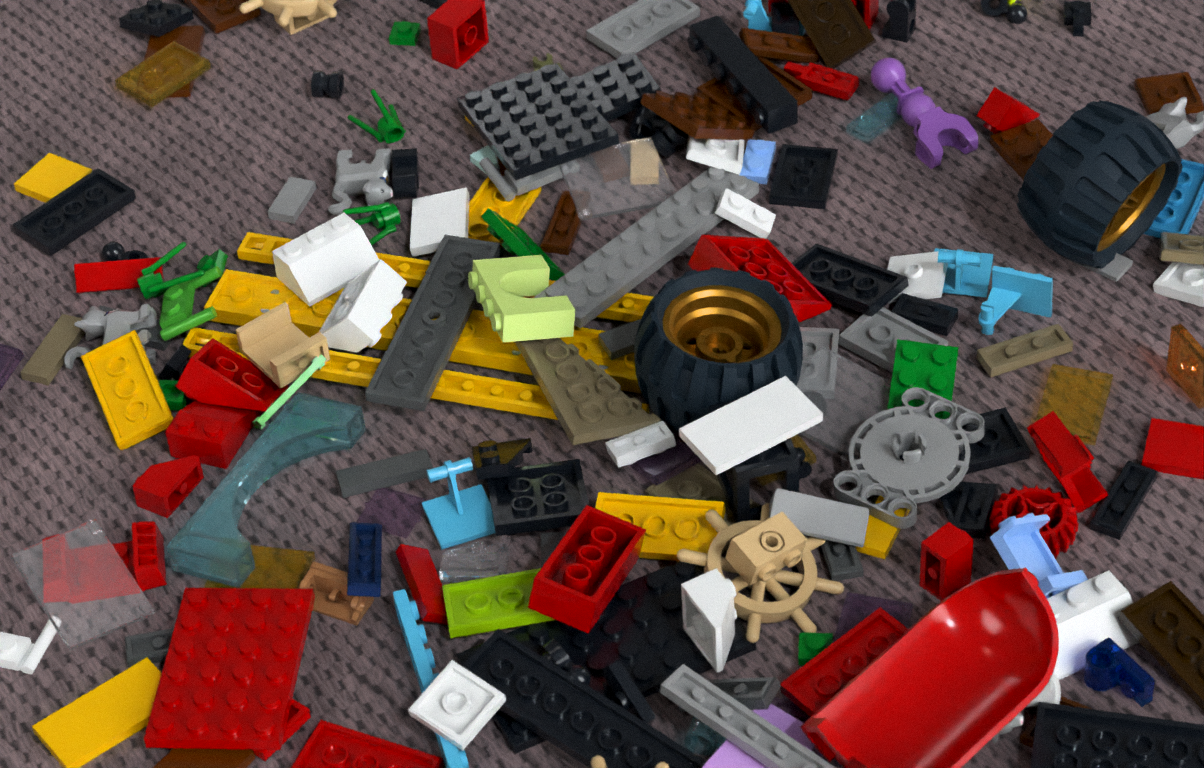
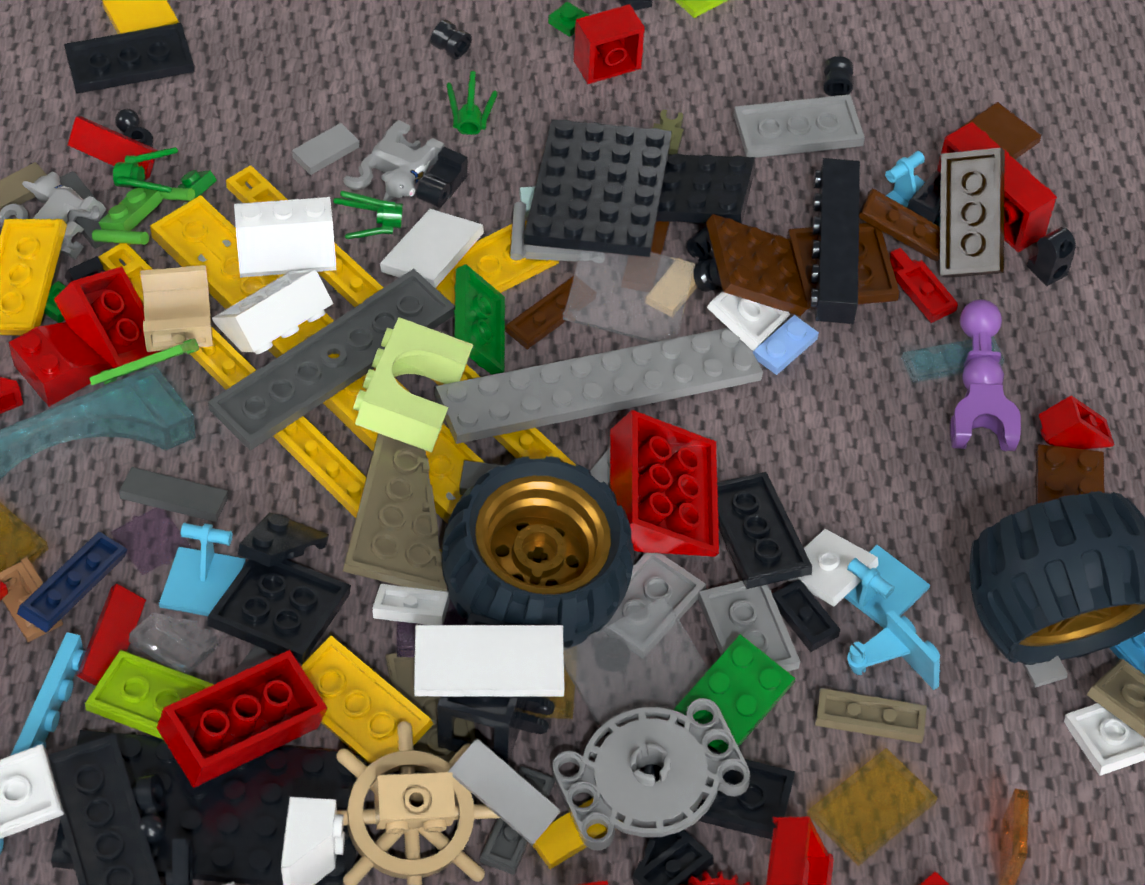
camera: 25 degrees right, 10 degrees up
white plate [715,188,776,238] -> none
black tile [769,144,838,209] -> none

